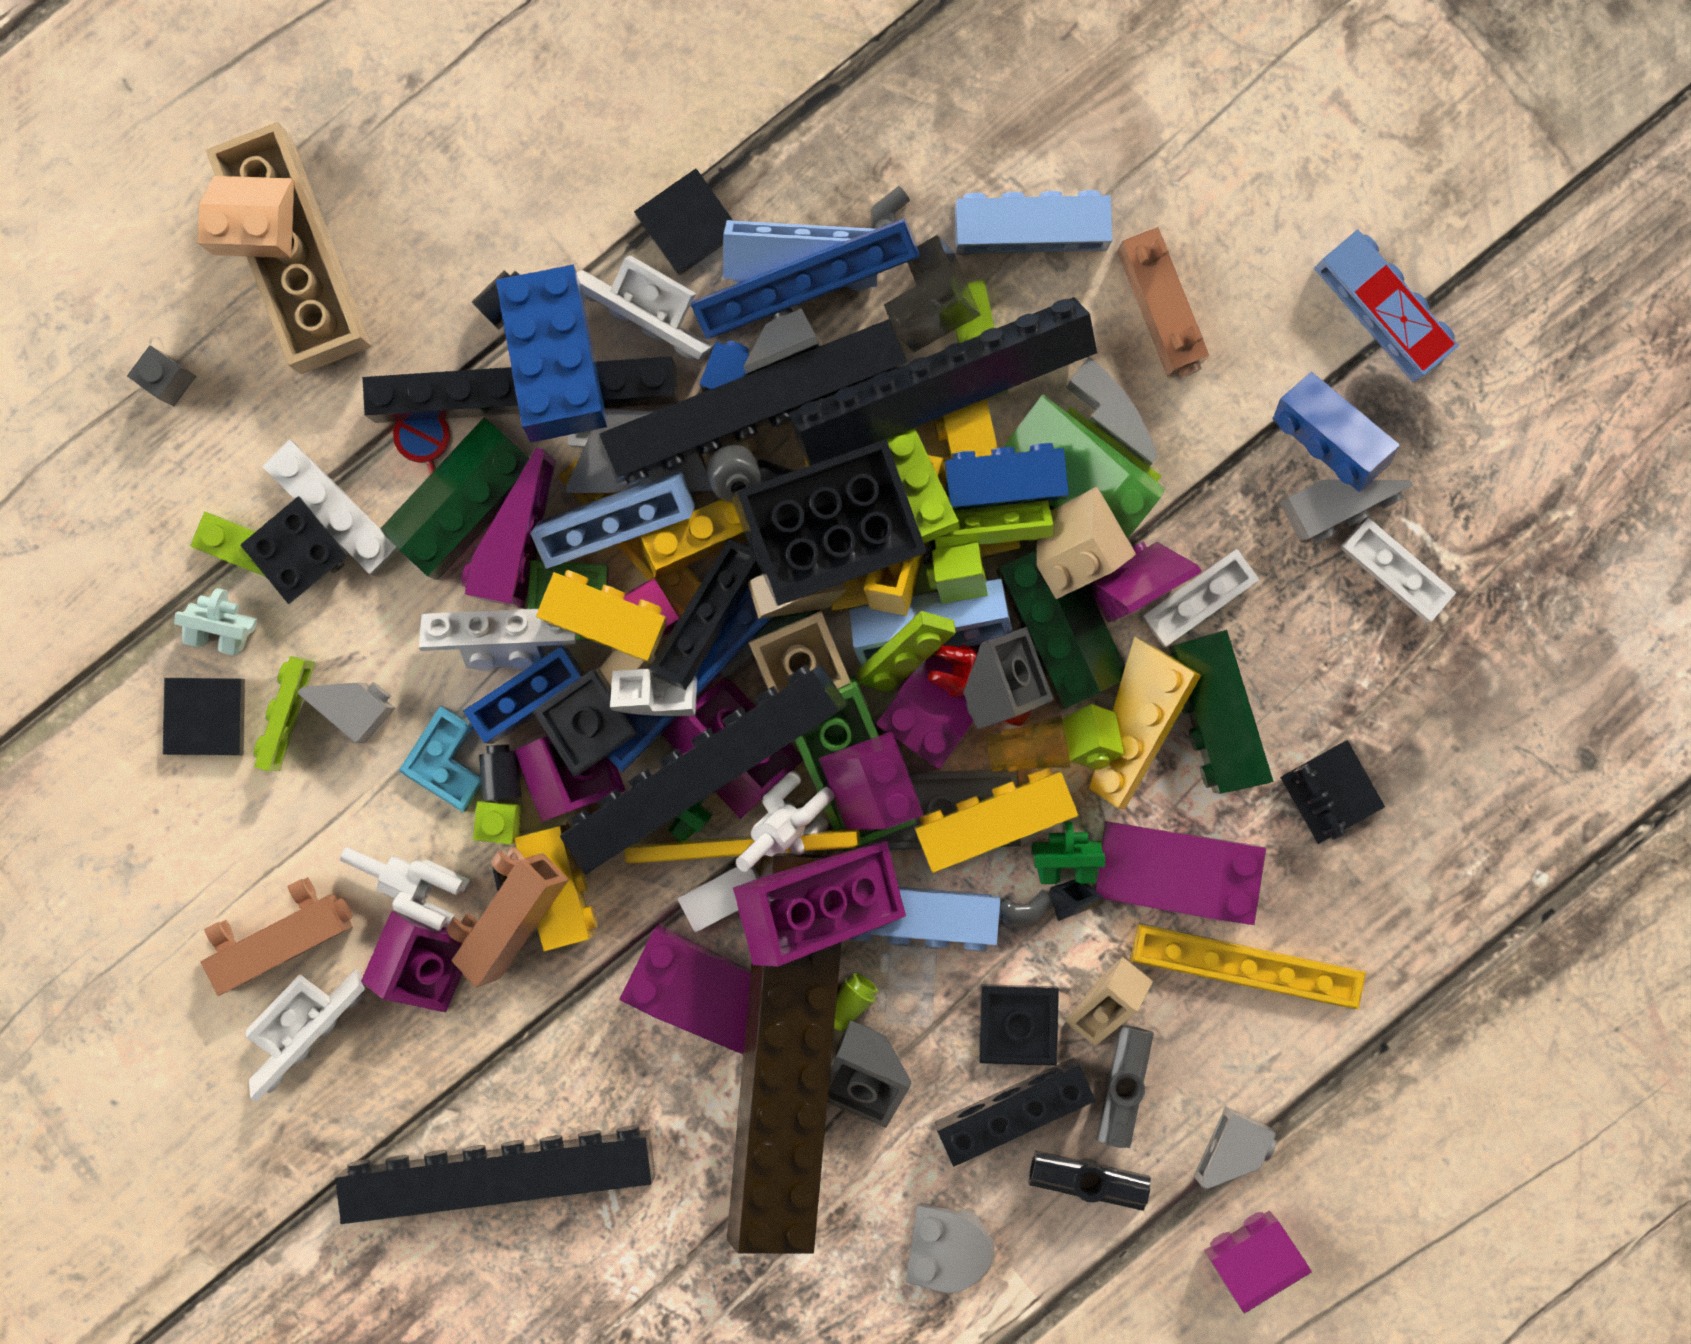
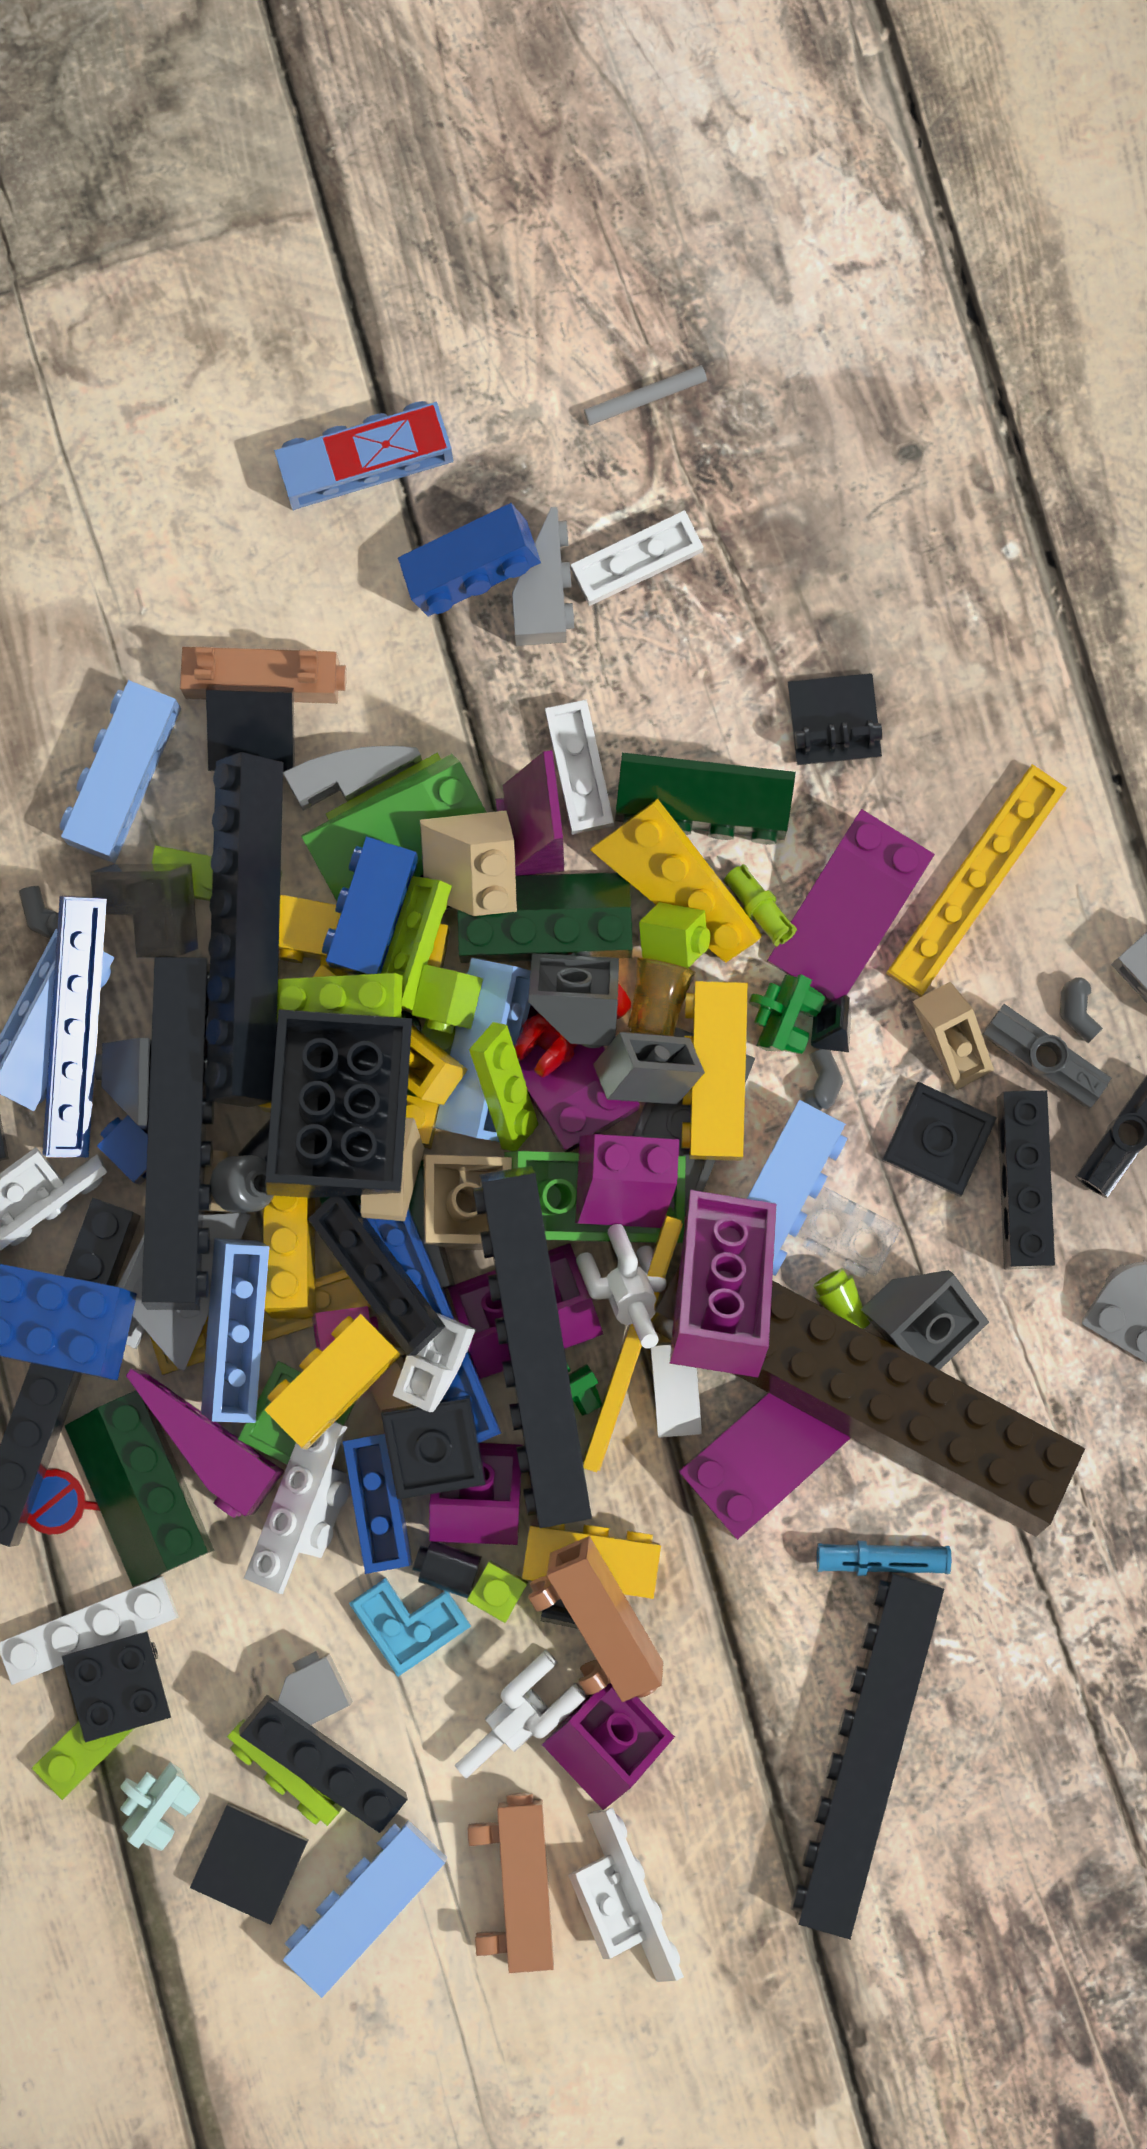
camera: 70 degrees left, 5 degrees down
none -> black tile [206,685,295,772]
none -> black plate [239,1695,408,1833]
none -> light blue brick [283,1820,447,1998]
none -> light grey bar [584,365,707,426]
none -> dark grey brick [593,1032,705,1104]
none -> lime pin [724,864,797,946]
none -> dark azure pin [816,1541,952,1576]
none -> dark grey arm [1060,977,1103,1043]

